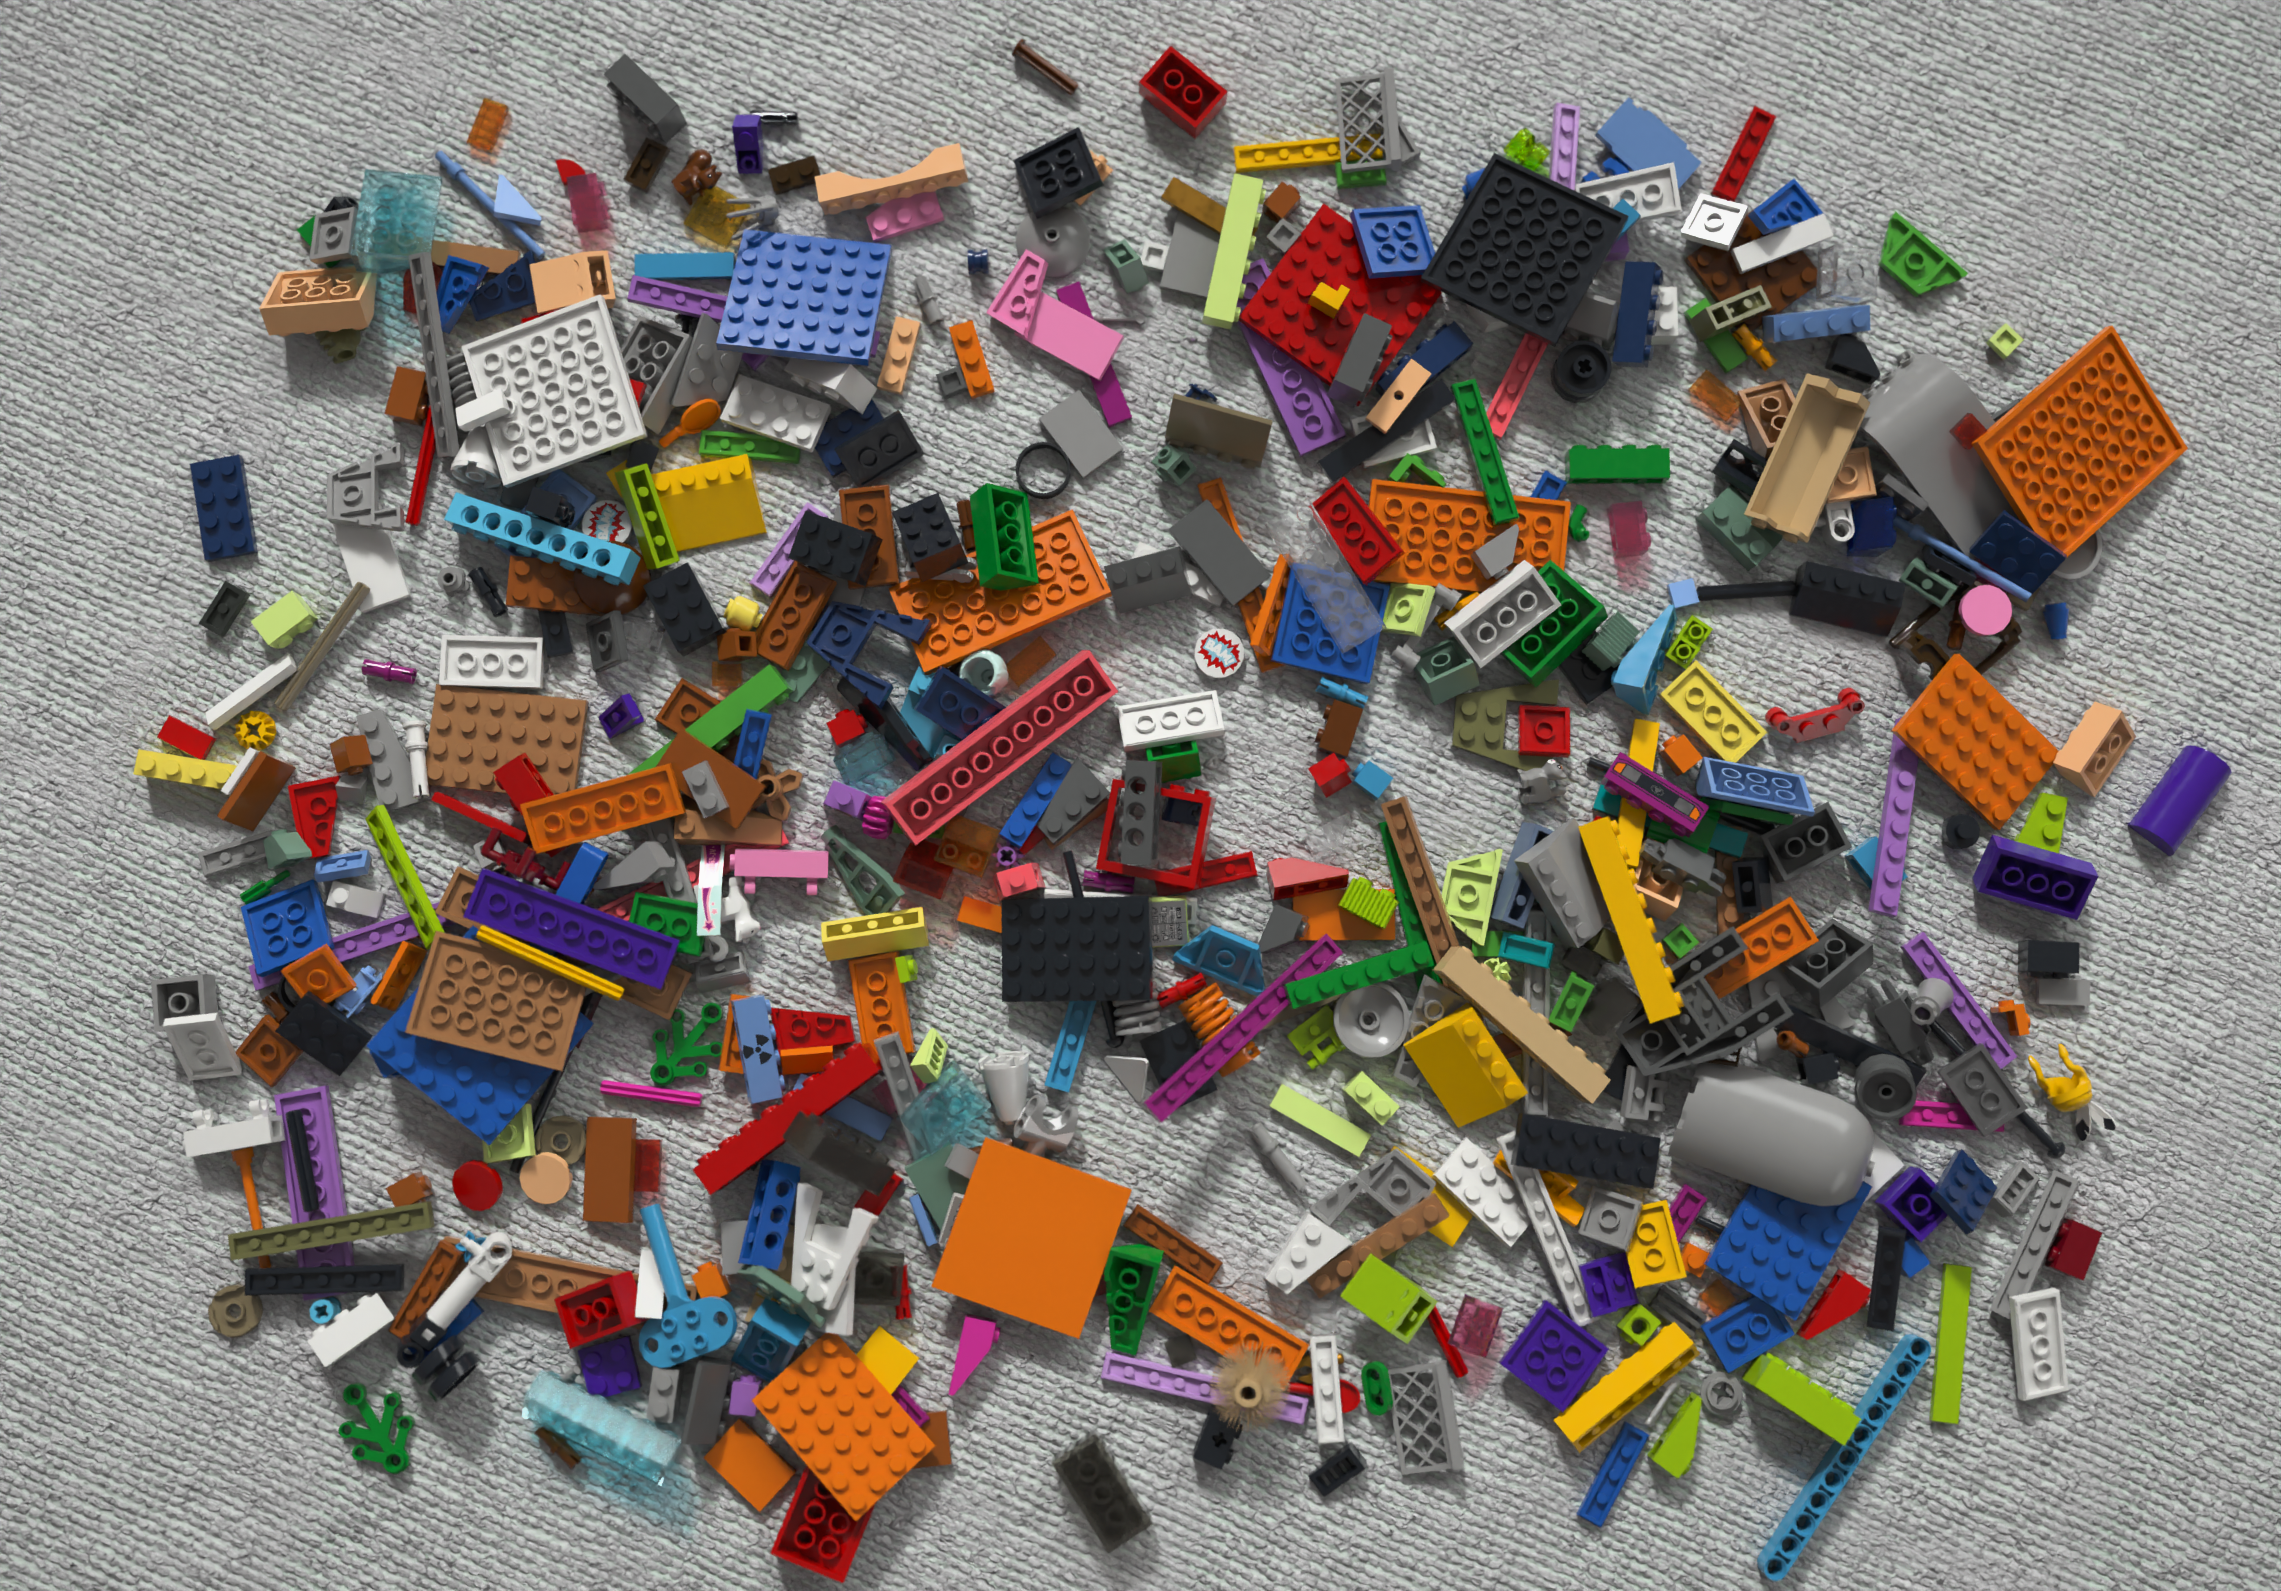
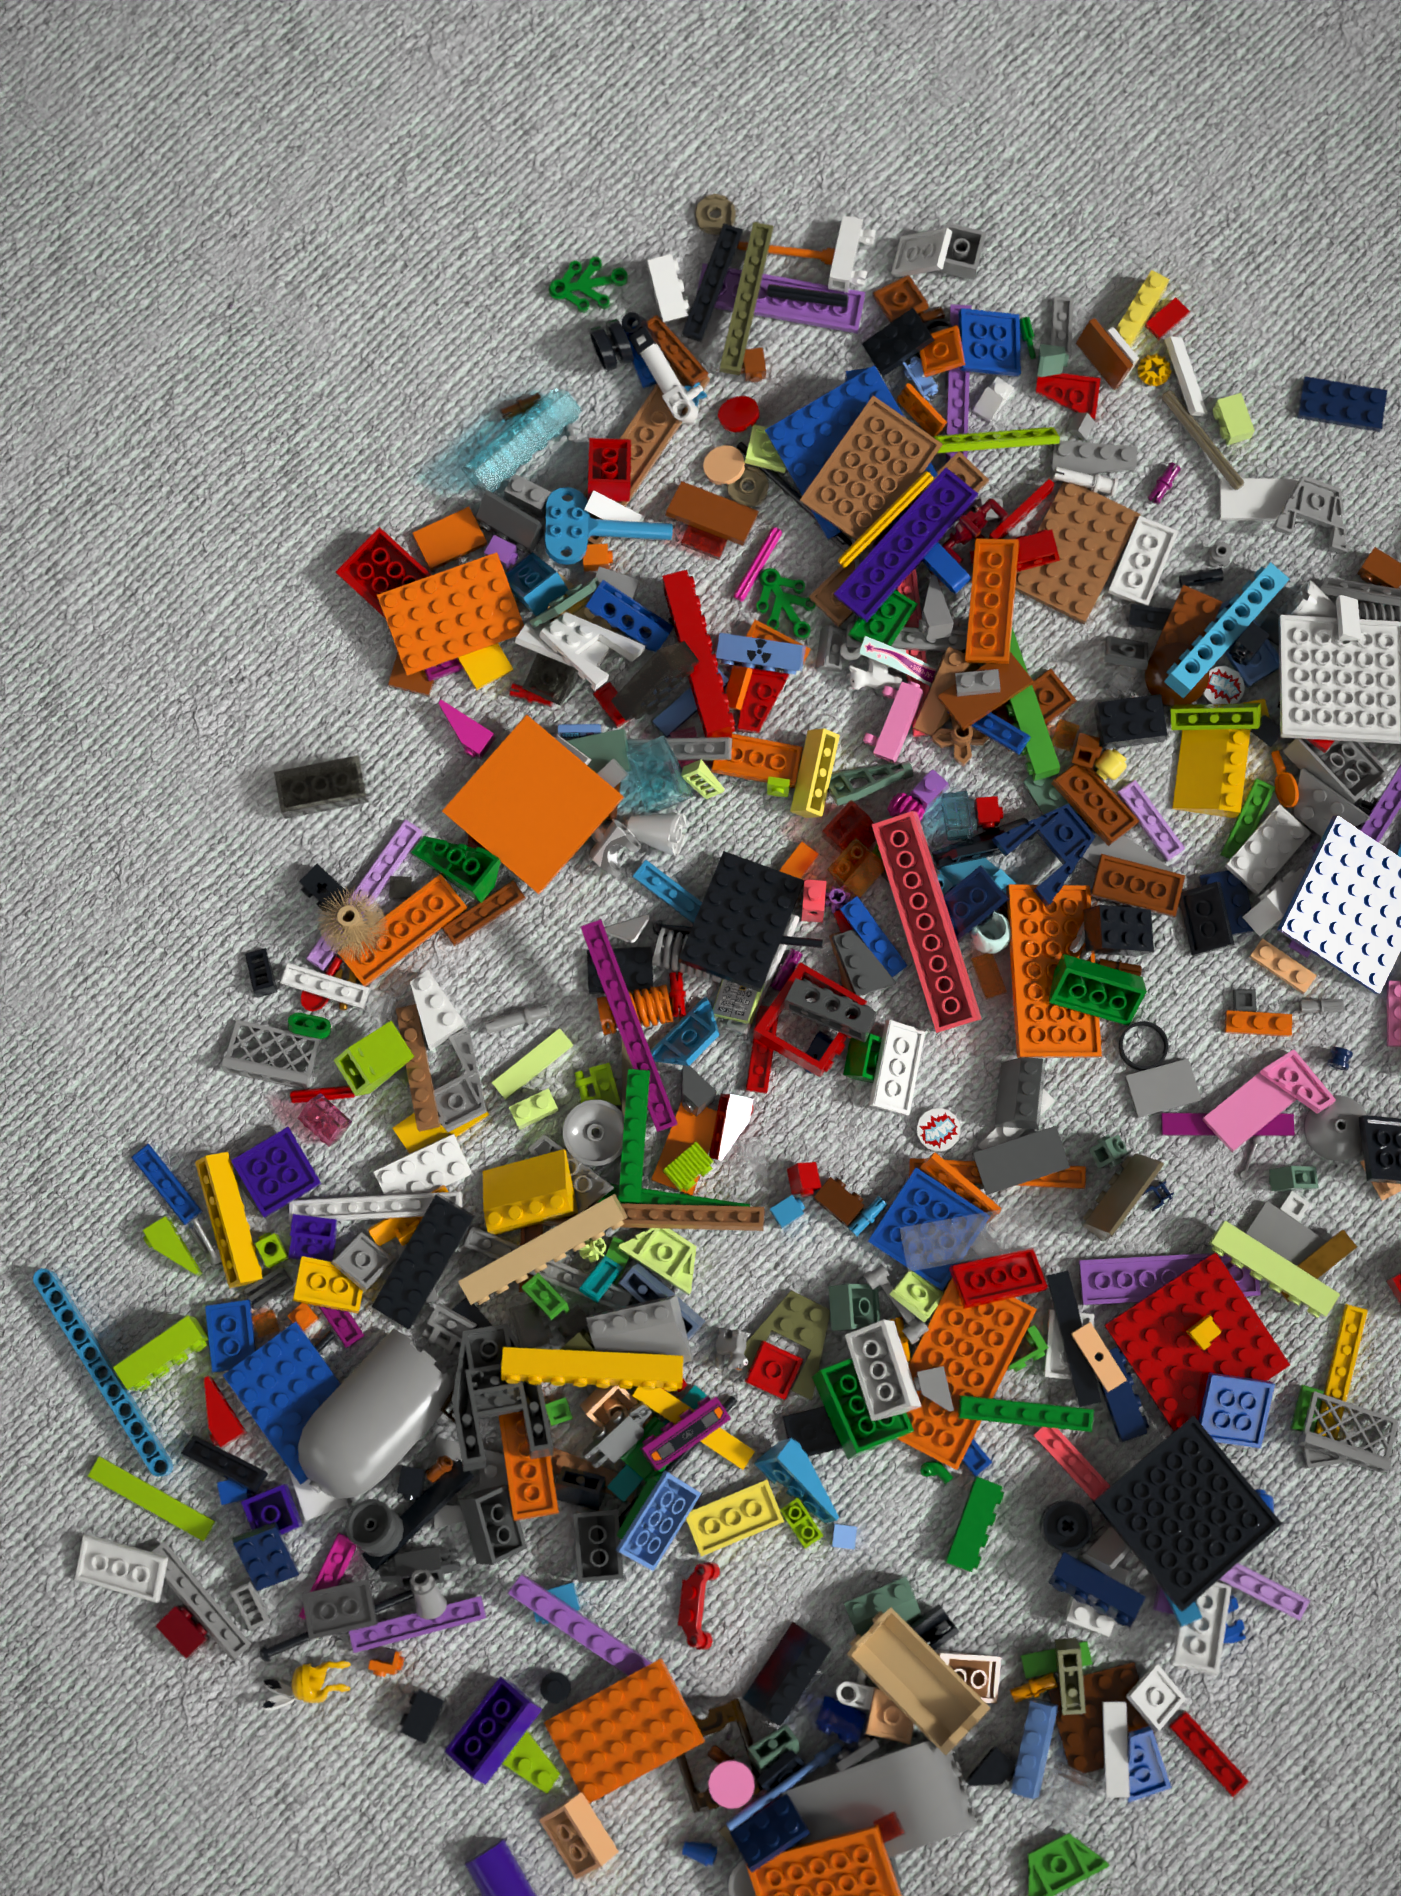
camera: 115 degrees right, 5 degrees down
pearl dark grey plate [198,581,250,638] -> none
medium azure bush [310,1297,342,1323] -> none
medium blue plate [314,850,371,883] -> none
dark orange brick [329,735,373,776] -> none
red axle [406,405,436,526] -> none
dark purple plate [578,1335,643,1401] -> none
dark purple slope [598,693,644,739] -> none
black brick [788,510,883,587] -> none
dark orange brick [1262,181,1301,224] -> none
light grey tile [1266,218,1301,254] -> none
dark grey brick [1326,313,1393,408] -> none
clear neon green wheel [1503,127,1551,171] -> none
sand green brick [1582,611,1640,671] -> none
medium blue piece [1595,97,1702,189] -> none
clear pink brick [1607,501,1651,558] -> none
orange brick [1659,734,1703,776] -> none
clear orange tile [1689,369,1741,422] -> none
black axle [1696,581,1797,601] -> none
light grey gear [1700,1371,1742,1414] -> none
light grey tile [2036,978,2090,1006] -> none

